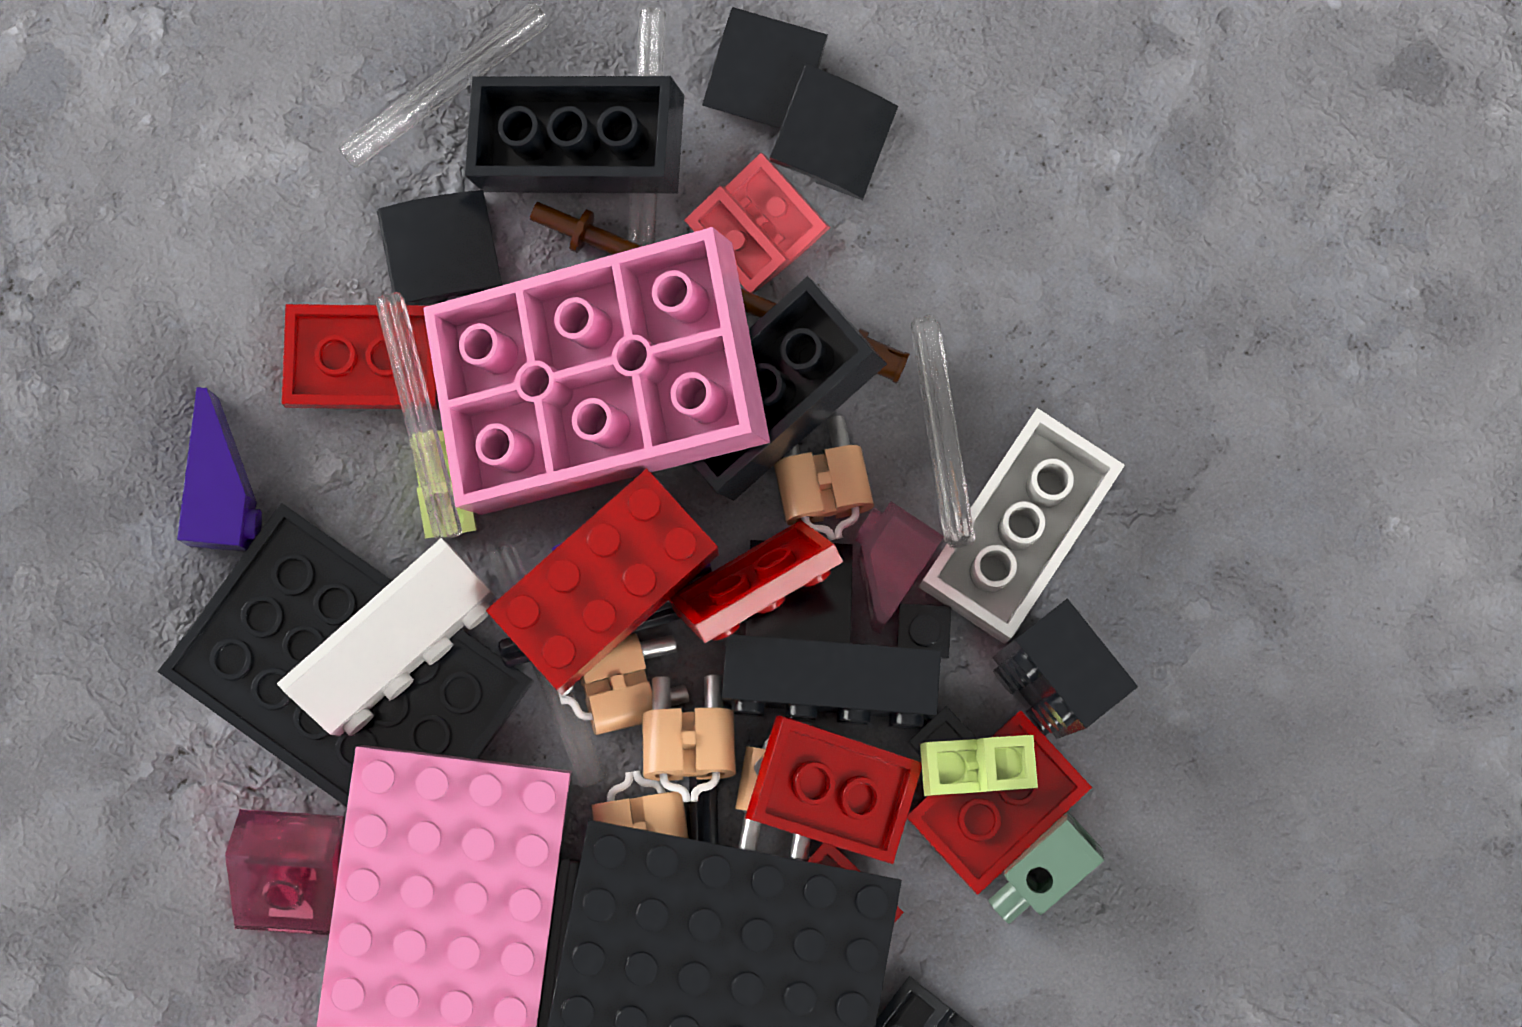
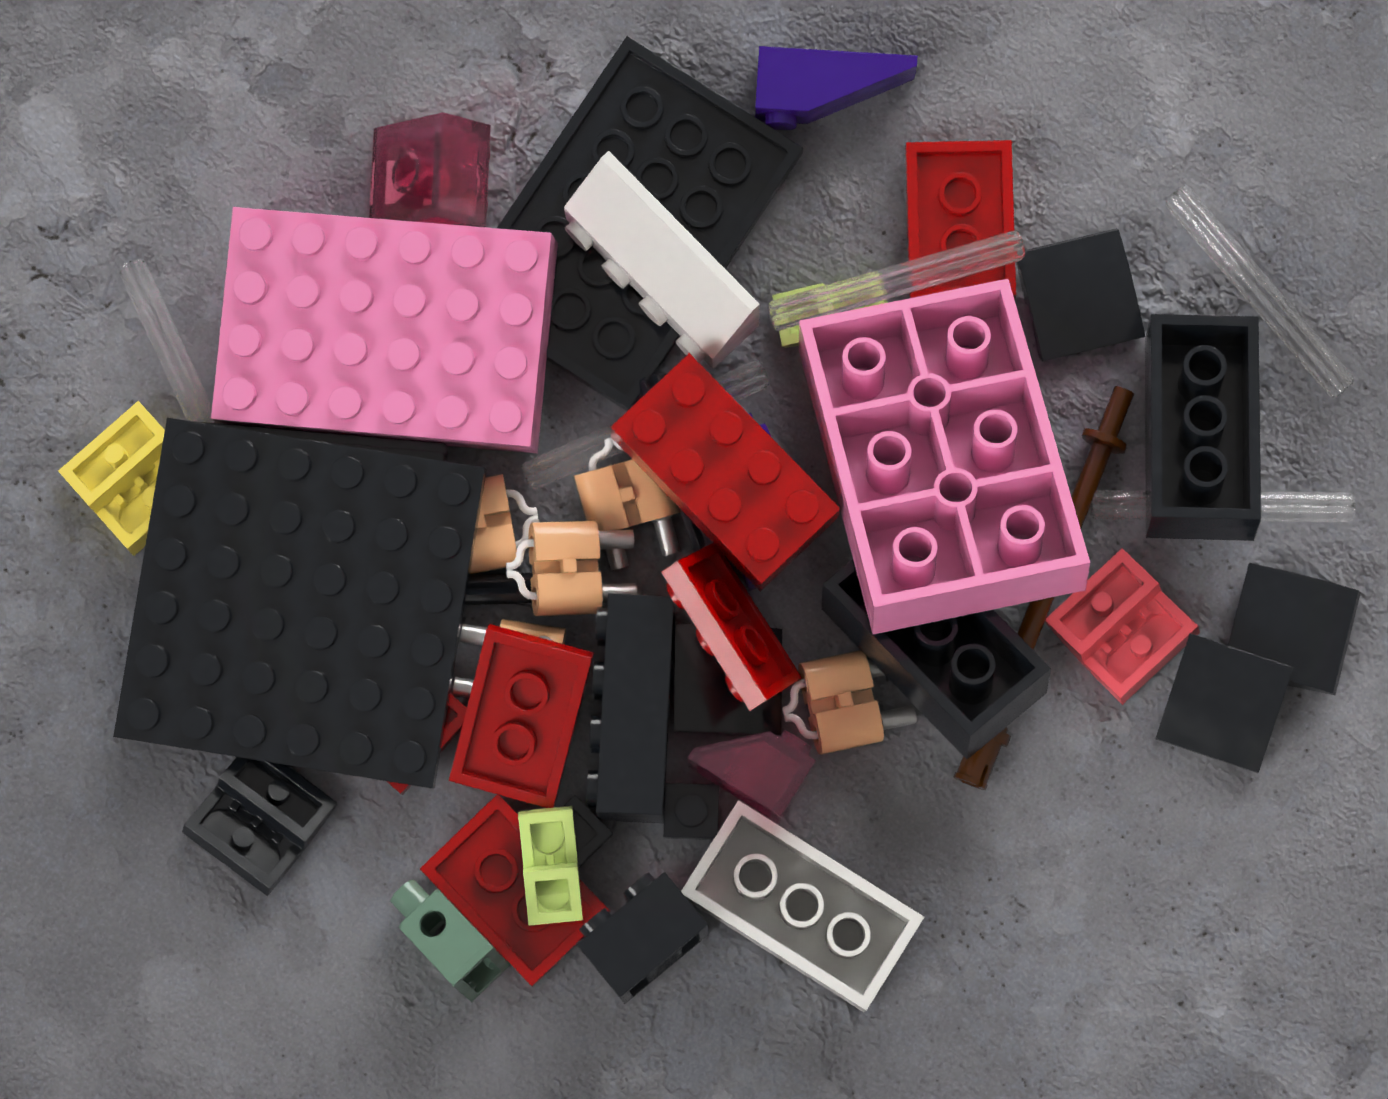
camera: 90 degrees right, 0 degrees up
clear axle [910,314,975,548] -> none

